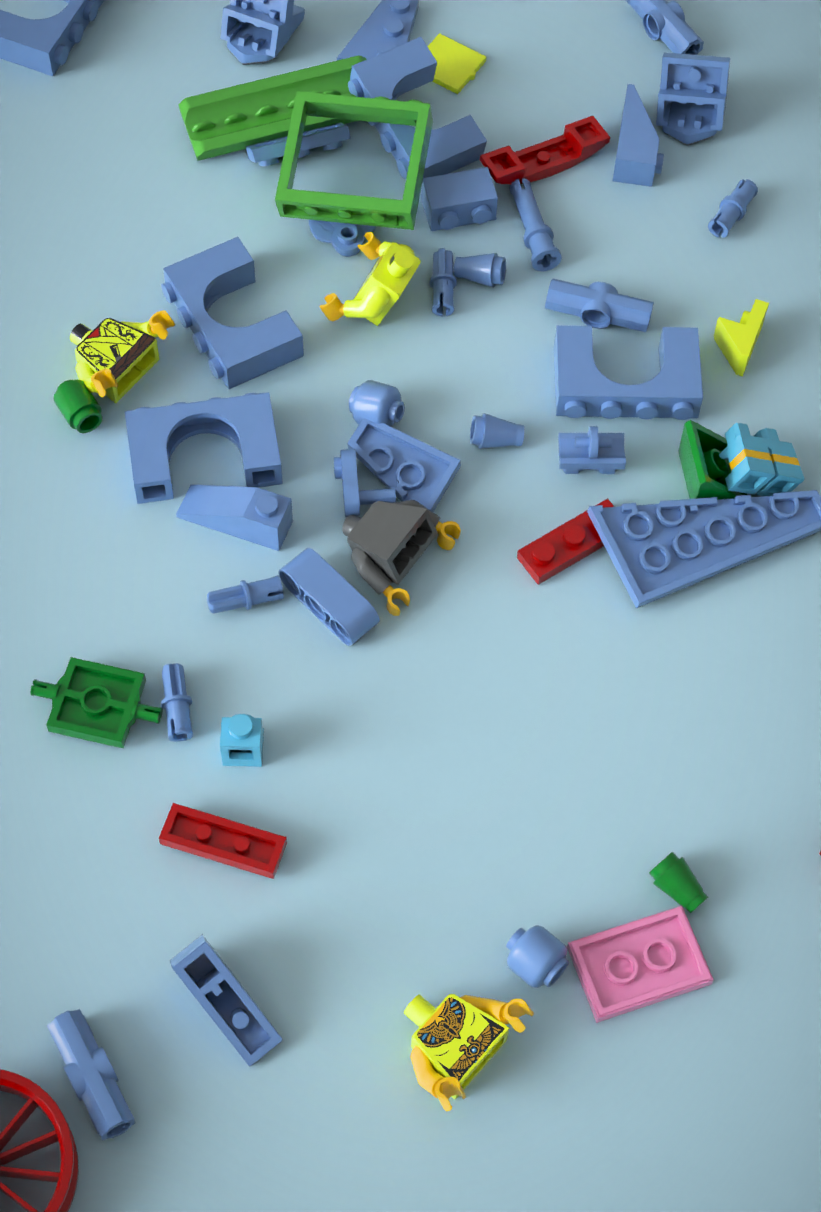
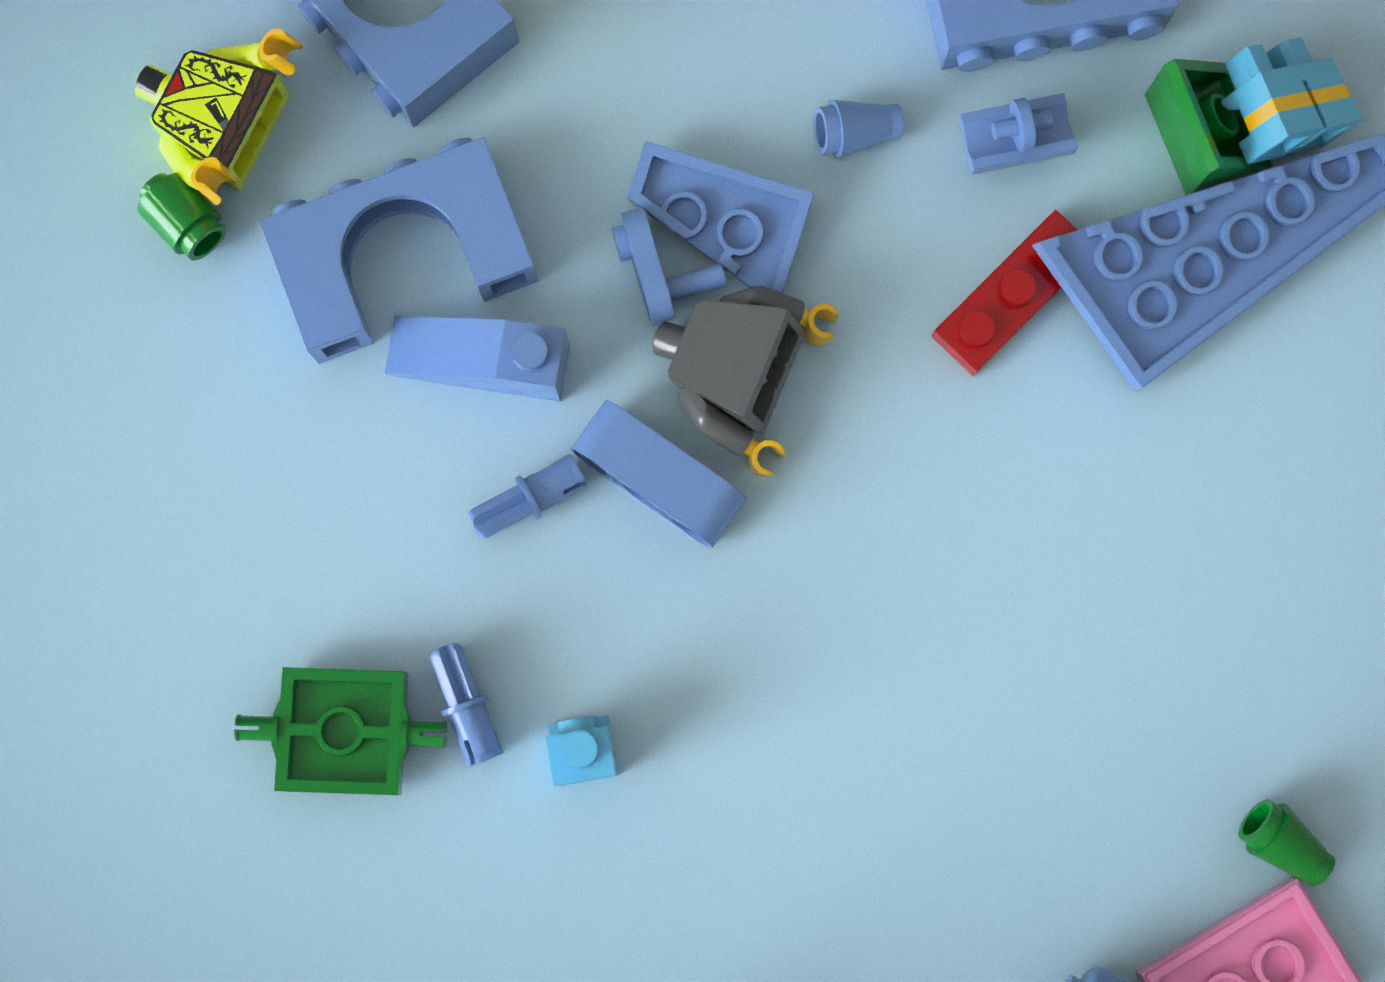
camera: 10 degrees left, 20 degrees up
red plate [159,803,287,879] -> none
medium blue head [349,380,405,427] -> none

